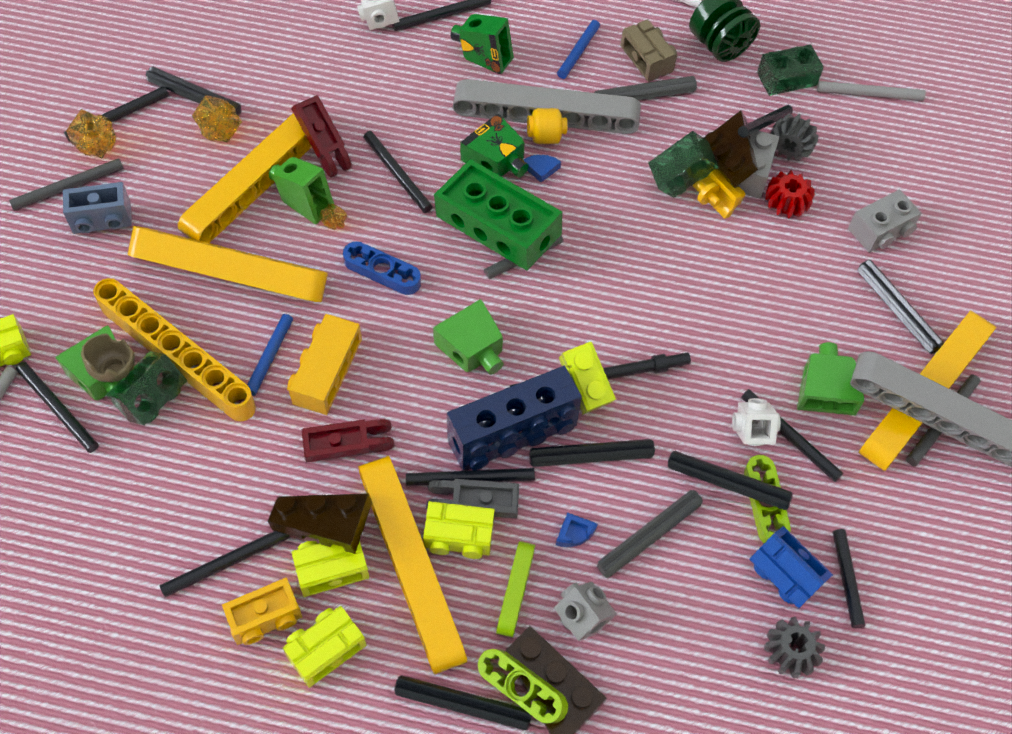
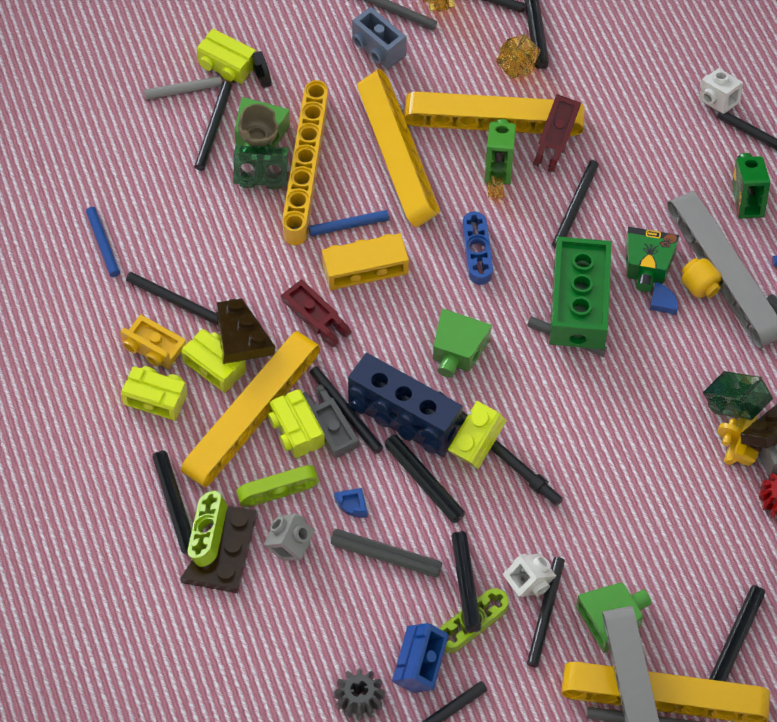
camera: 60 degrees right, 0 degrees up
none -> blue bar [86,207,120,277]
none -> black tile [252,51,272,88]

